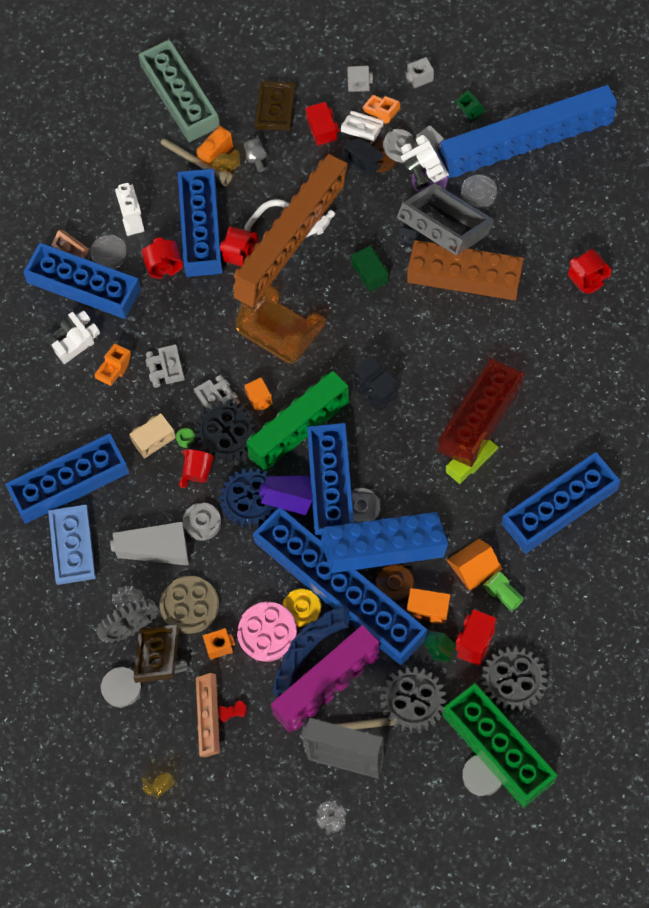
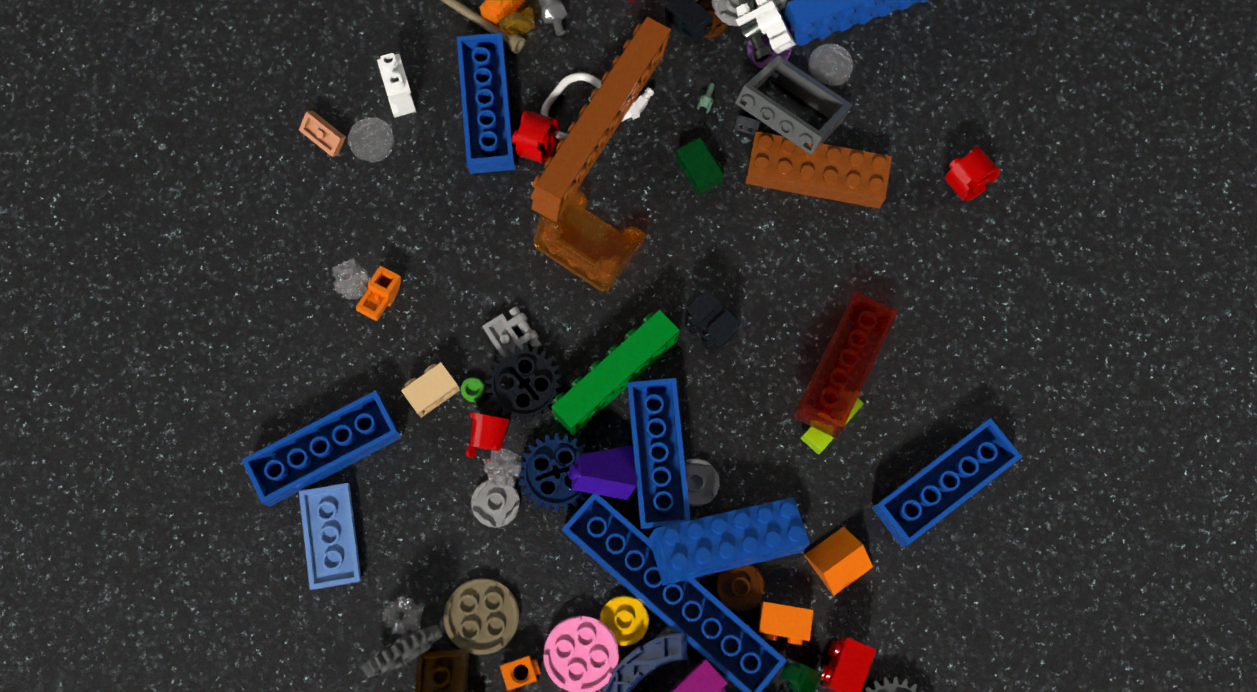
camera: 10 degrees left, 10 degrees up
blue brick [23,243,141,319] -> none
white hips [44,311,100,364] -> none
light grey slope [110,522,189,565] -> none
red brick [141,237,183,278] -> none
light grey plate [146,345,184,388] -> none
orange brick [244,378,272,411] -> none
bright green piece [483,571,524,611] -> none
none -> clear brick [332,258,370,300]
none -> clear brick [484,449,521,487]
none -> sand green hand [697,83,715,113]

